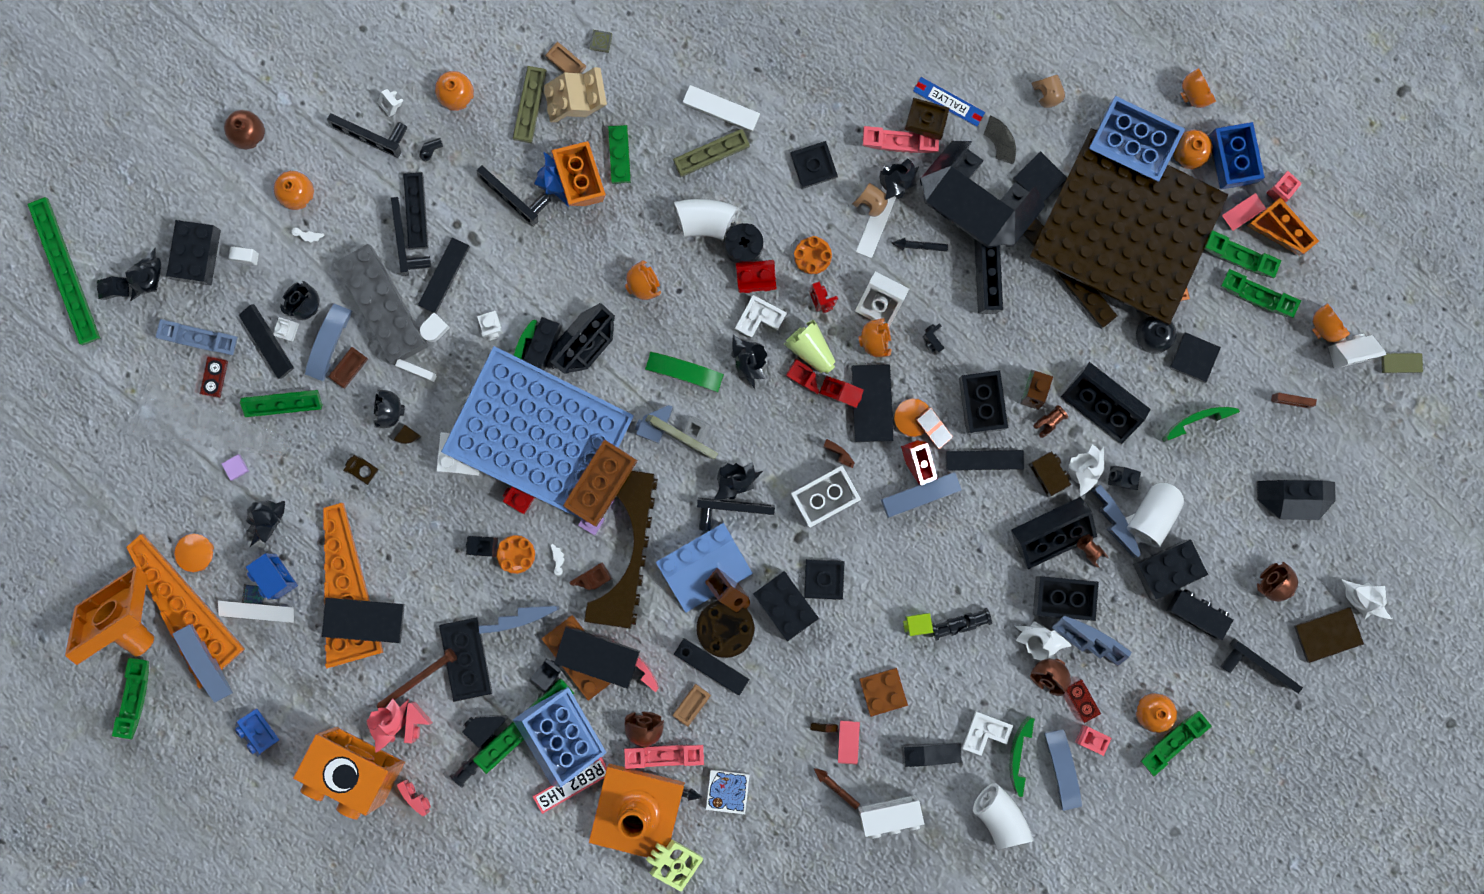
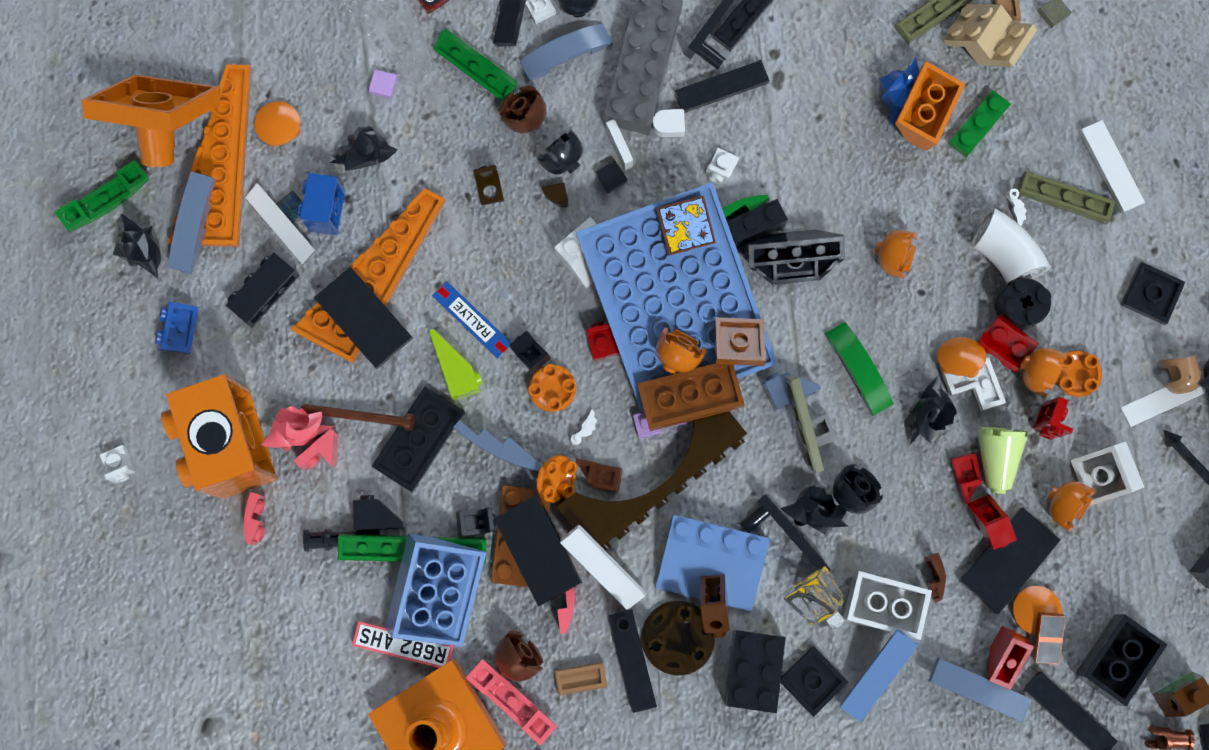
camera: 45 degrees right, 5 degrees down
copper tile [328,347,368,389] -> none
black piece [477,165,551,227] -> none
black bracket [923,323,944,355] -> none
none -> white bracket [100,445,136,483]
none -> black hair [113,214,161,279]
none -> black brick [225,252,300,328]
none -> lime slope [429,329,483,401]
none -> sticker [432,281,511,359]
none -> copper cylinder [499,86,547,134]
none -> orange dish [537,455,577,503]
none -> white tile [560,525,646,610]
none -> black tile [595,161,628,193]
none -> tile [656,196,716,256]
none -> orange cylinder [656,328,706,374]
none -> plate [714,317,766,366]
none -> clear torso [783,566,845,629]
none -> black cylinder [833,464,883,514]
none -> medium blue tile [840,628,919,722]
none -> orange dish [937,337,986,378]
none -> white piece [1005,189,1027,226]
none -> orange cylinder [1020,348,1066,398]

